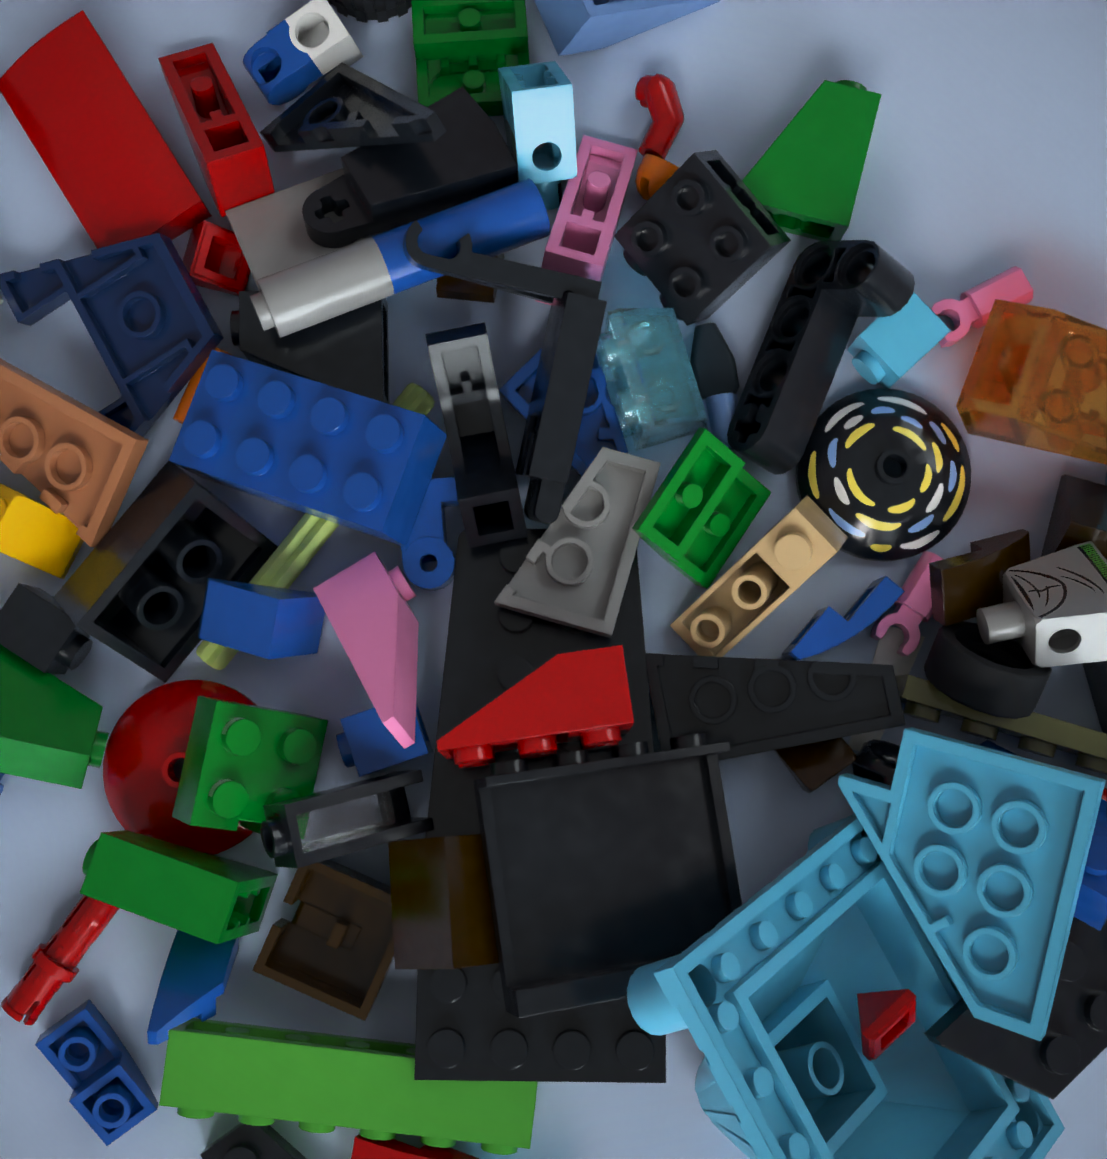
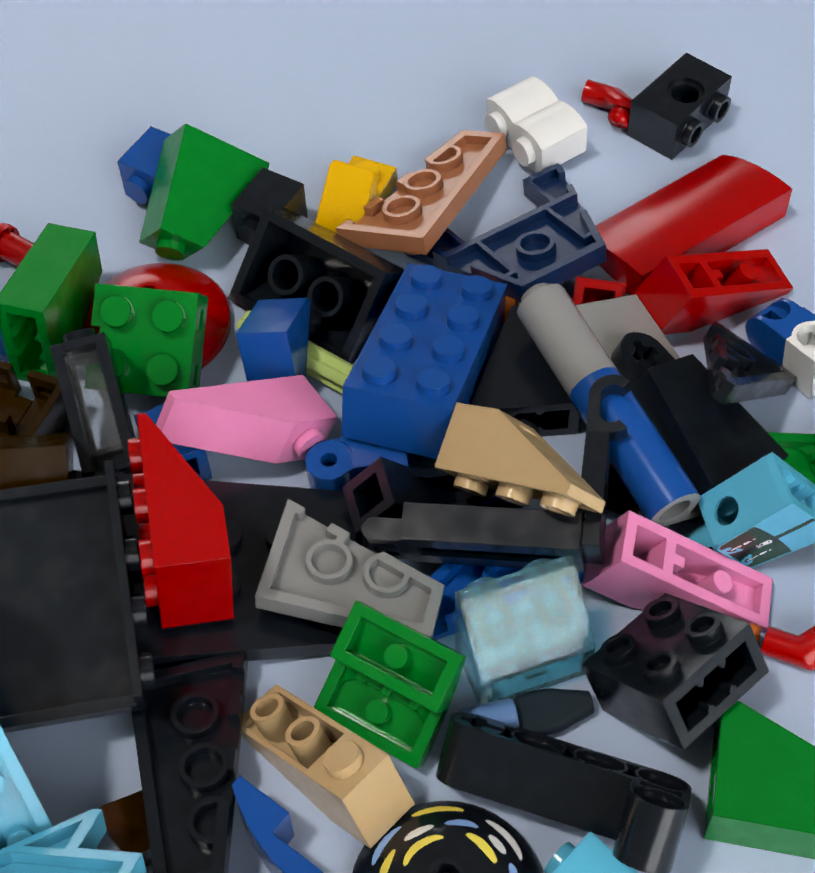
camera: 90 degrees right, 30 degrees down
none -> tan slope [434,402,606,517]

